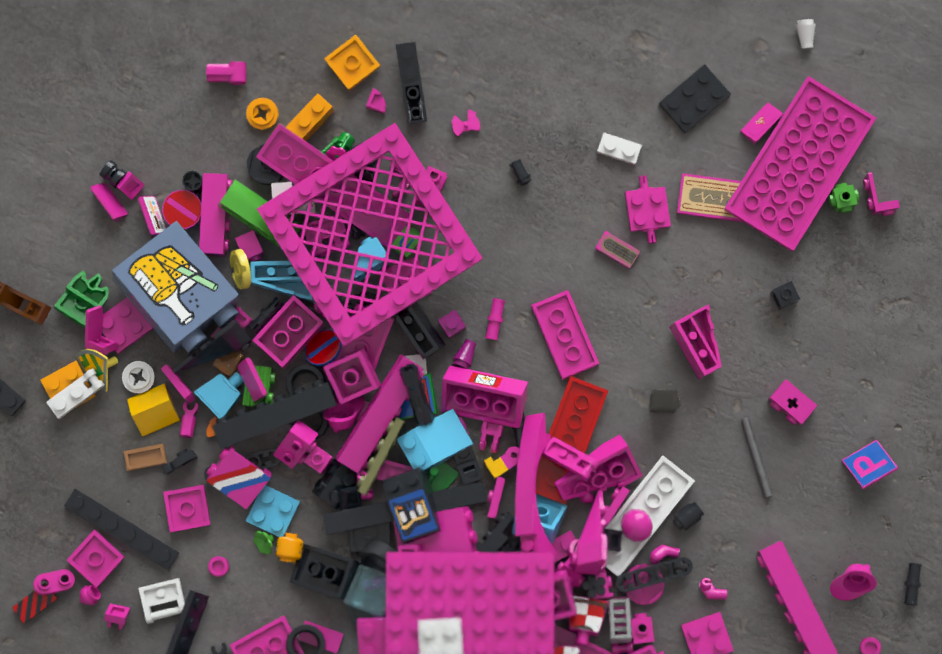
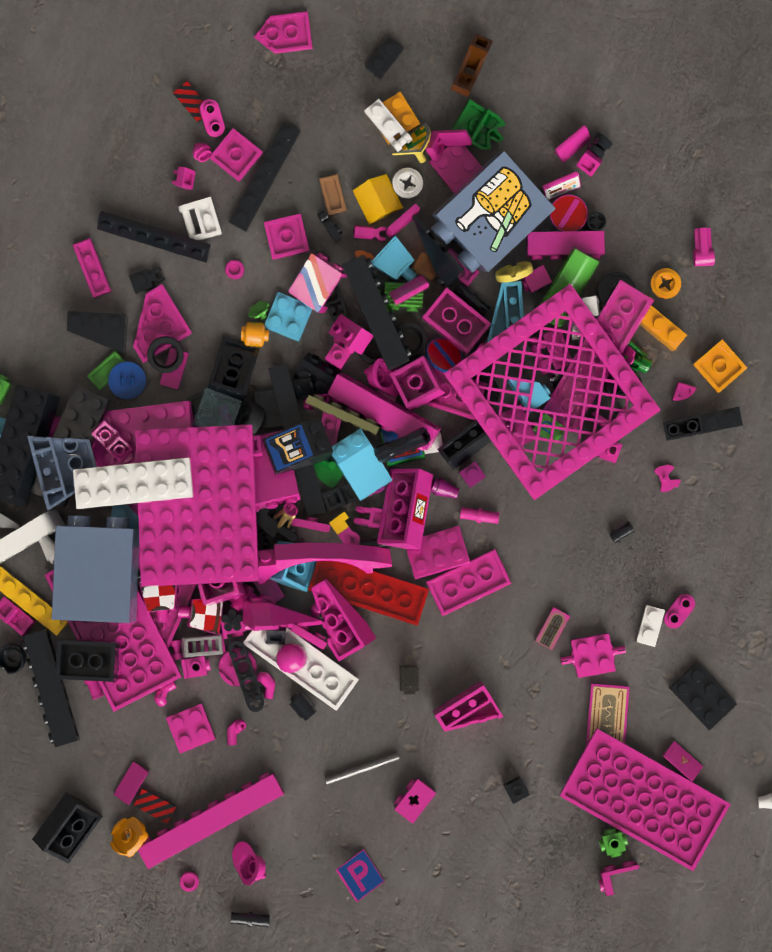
camera: 80 degrees right, 5 degrees up
dark pink plate [542,437,599,481] -> none
none -> piece [273,503,298,529]
none -> dark pink plate [406,526,470,579]
none -> dark pink plate [663,594,695,628]

